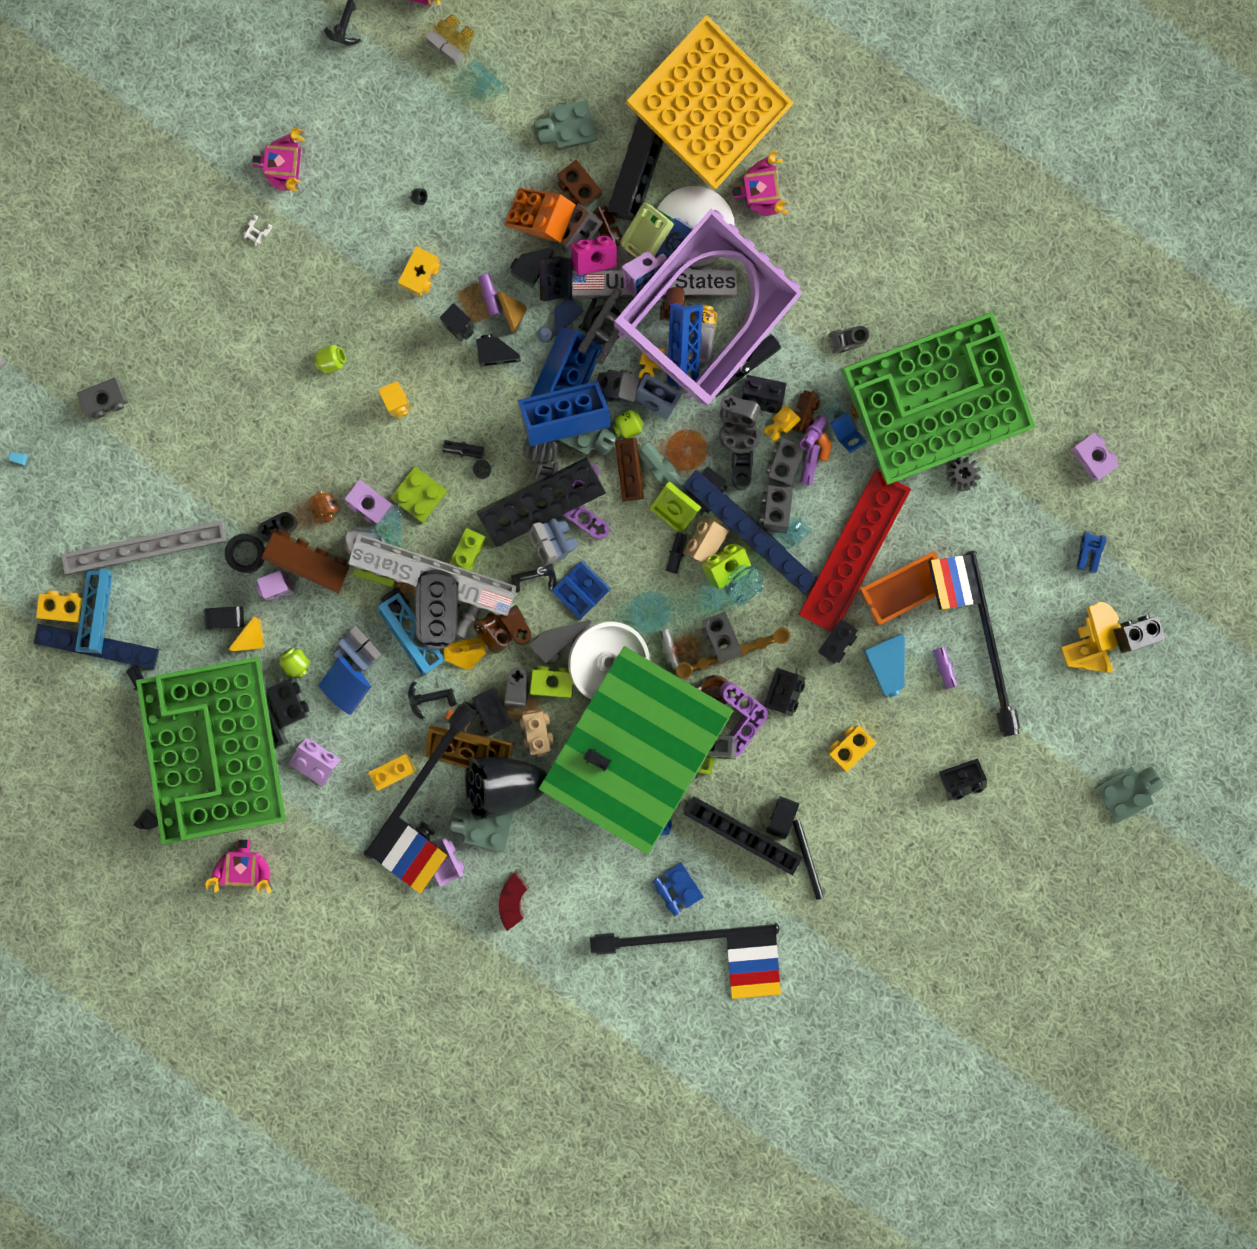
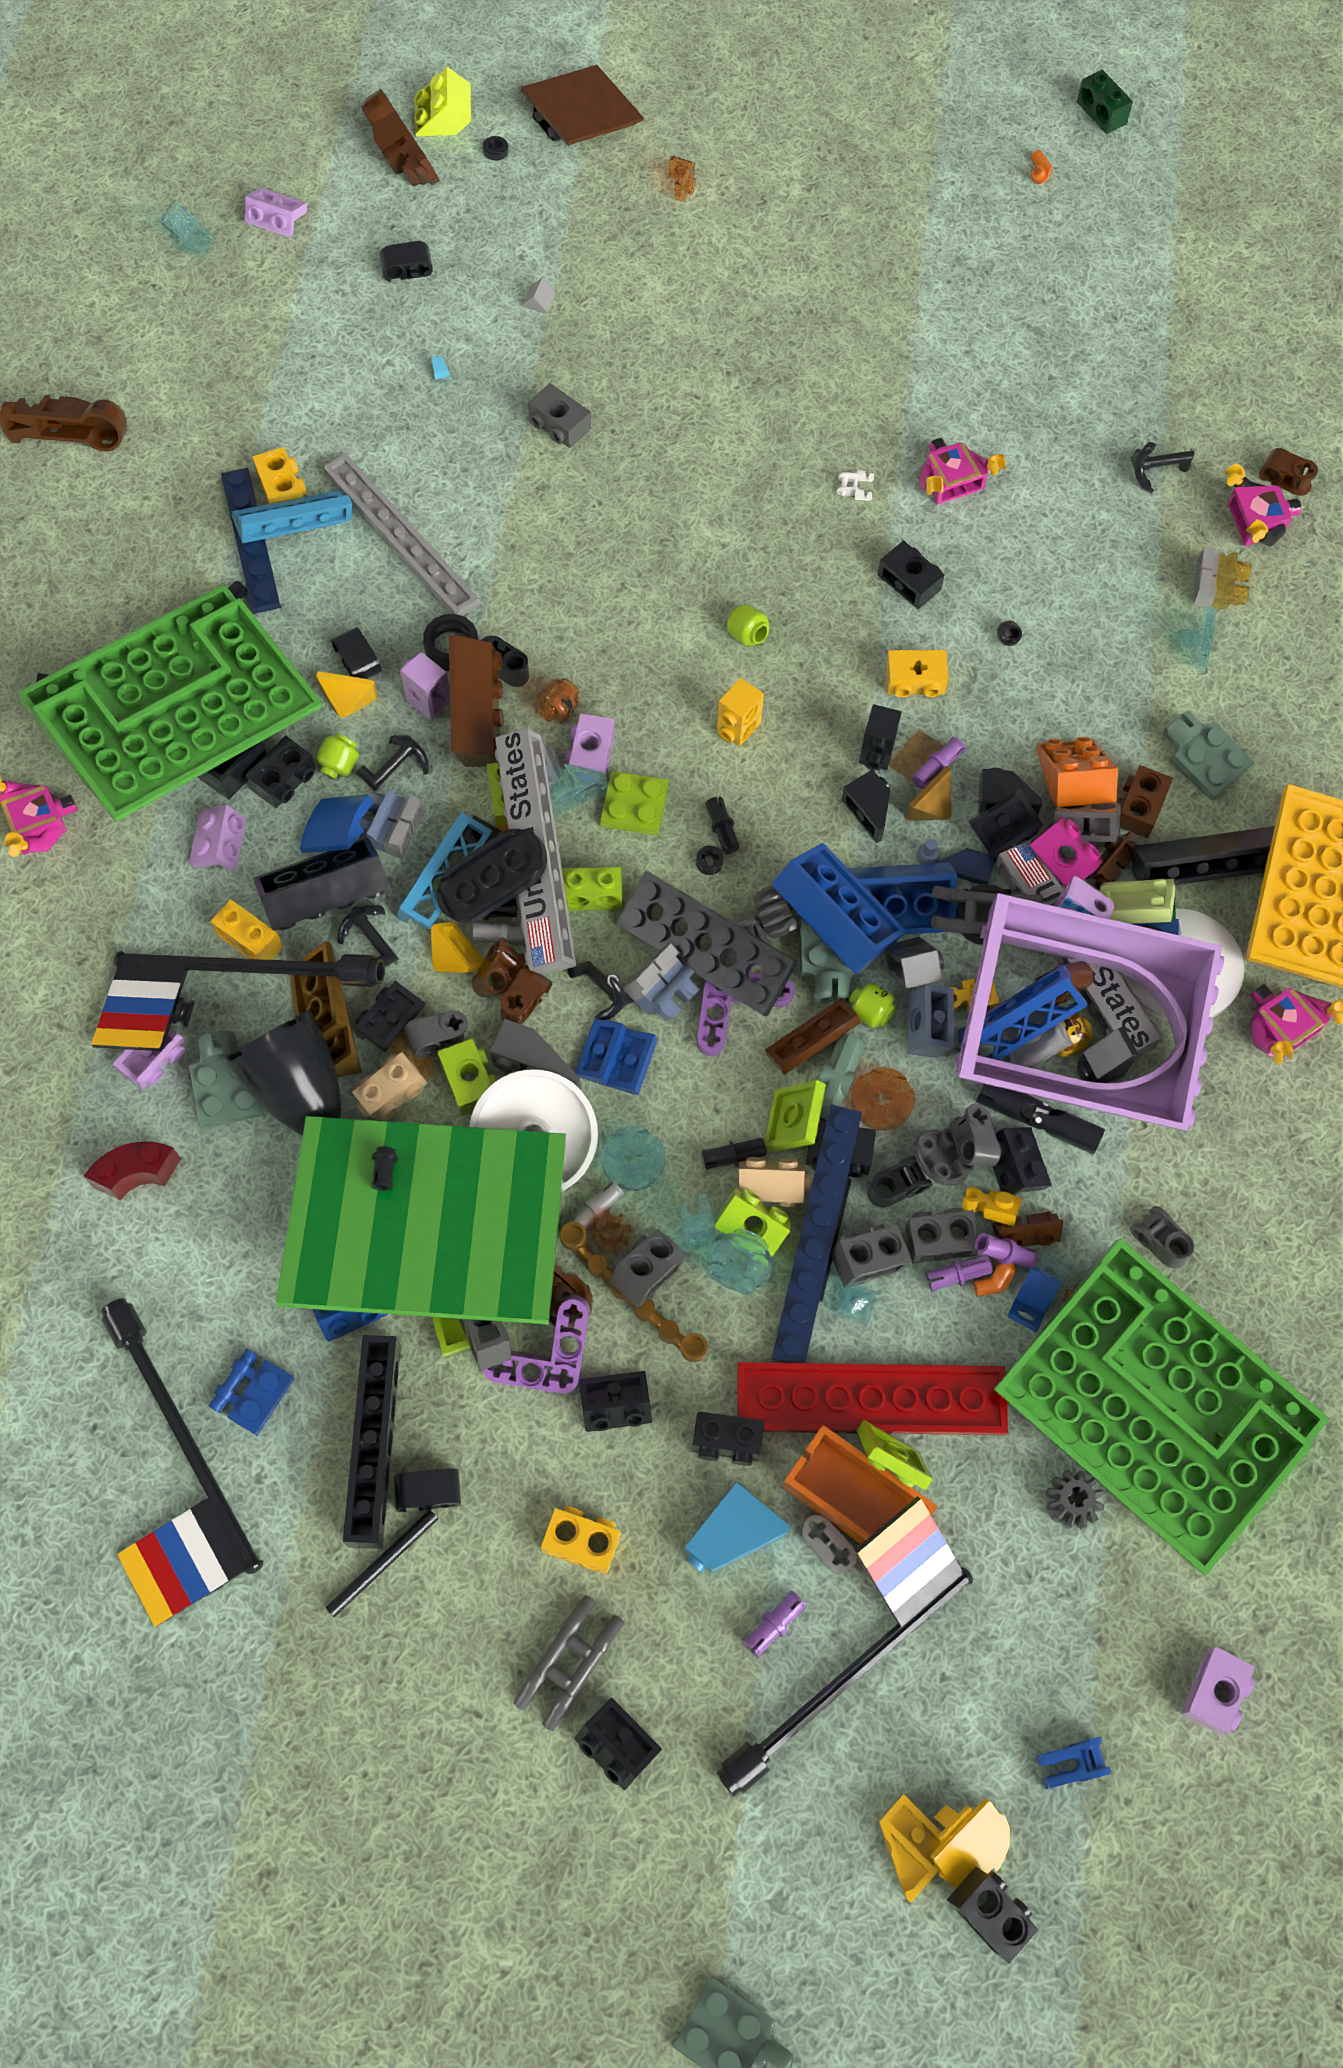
camera: 60 degrees right, 20 degrees down
none -> black brick [253,837,390,930]
none -> black piece [355,735,429,791]
none -> dark grey piece [513,1595,624,1731]
none -> light grey beam [801,1515,857,1575]
none -> lime plate [856,1420,933,1491]
none -> black brick [877,540,945,609]
none -> slope [1077,1027,1138,1083]

